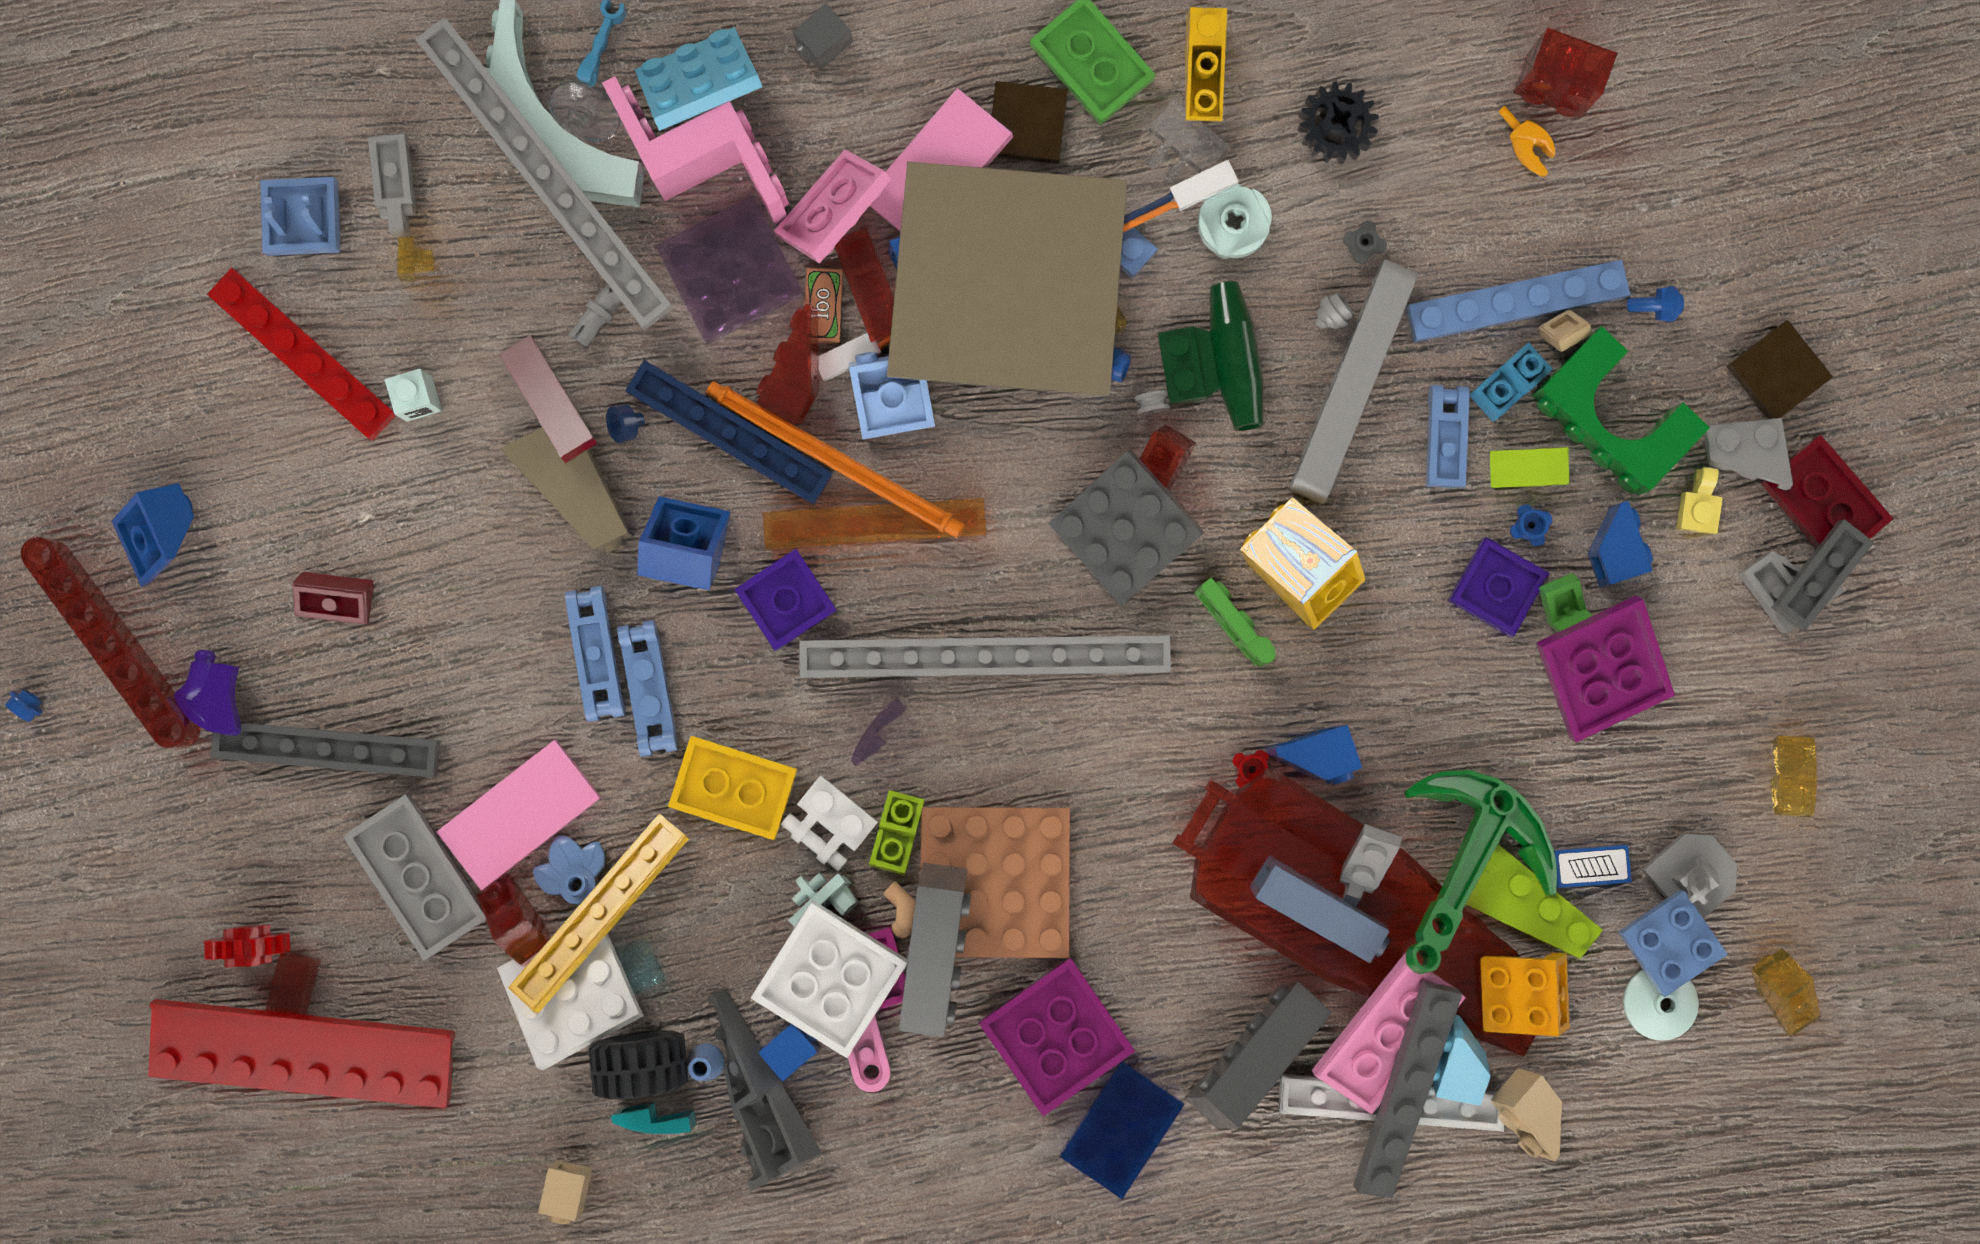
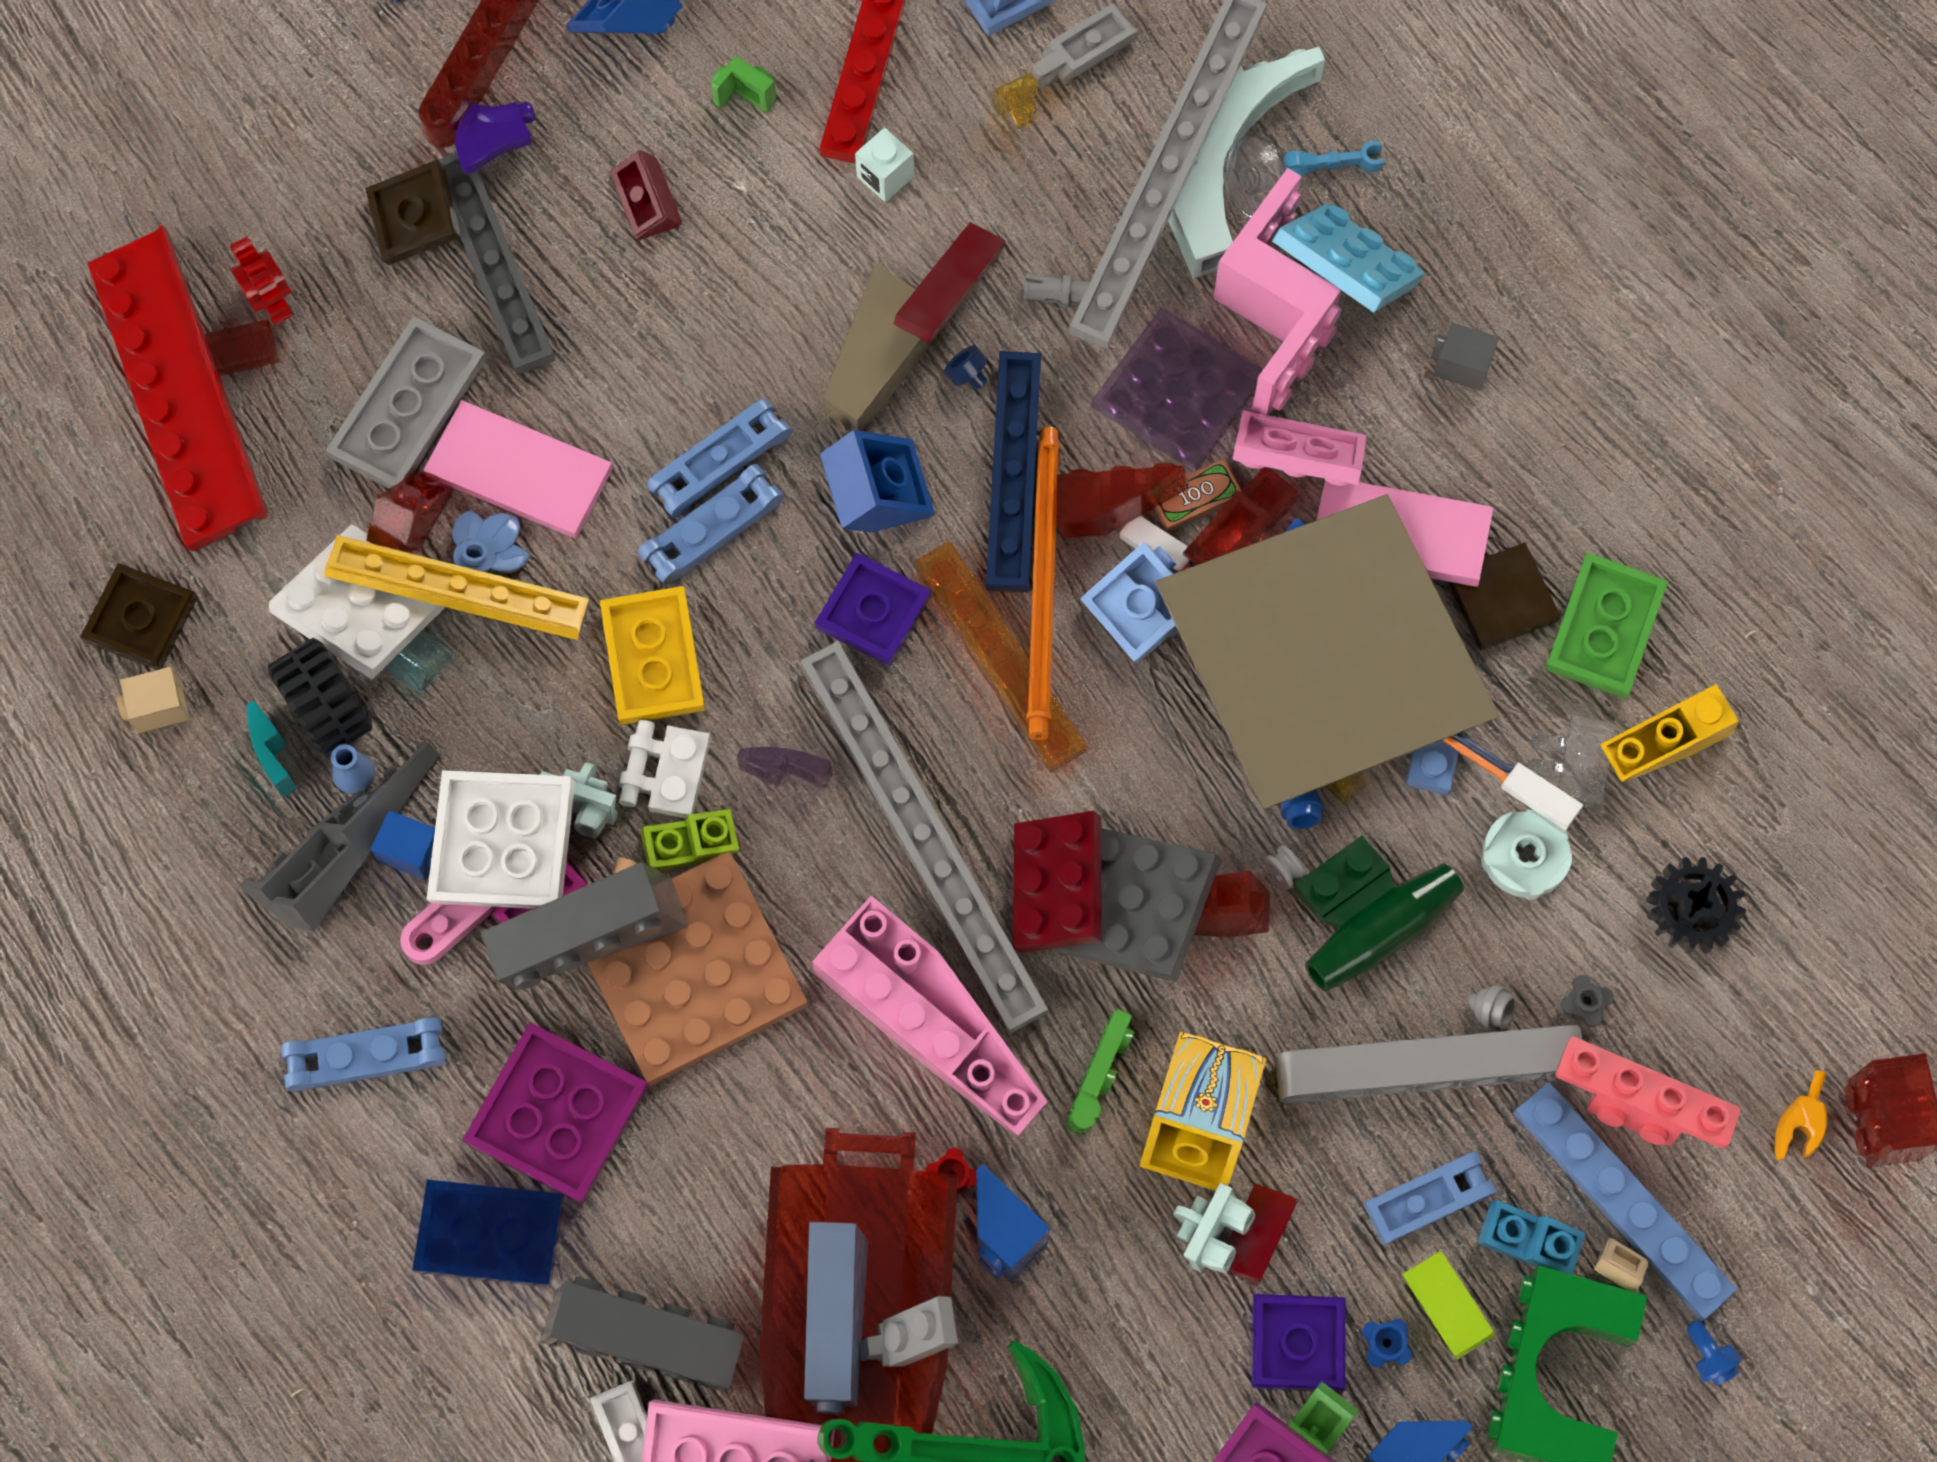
camera: 65 degrees right, 15 degrees down
none -> dark brown tile [80,563,198,670]
none -> medium blue plate [281,1017,446,1091]
none -> dark brown tile [365,159,461,266]
none -> bright green bracket [711,56,777,112]
none -> bright pink wedge [812,896,1048,1137]
none -> dark red plate [1013,810,1102,953]
none -> light aqua hips [1173,1183,1255,1273]
none -> dark red slope [1227,1183,1298,1286]
none -> coral bracket [1556,1036,1741,1149]

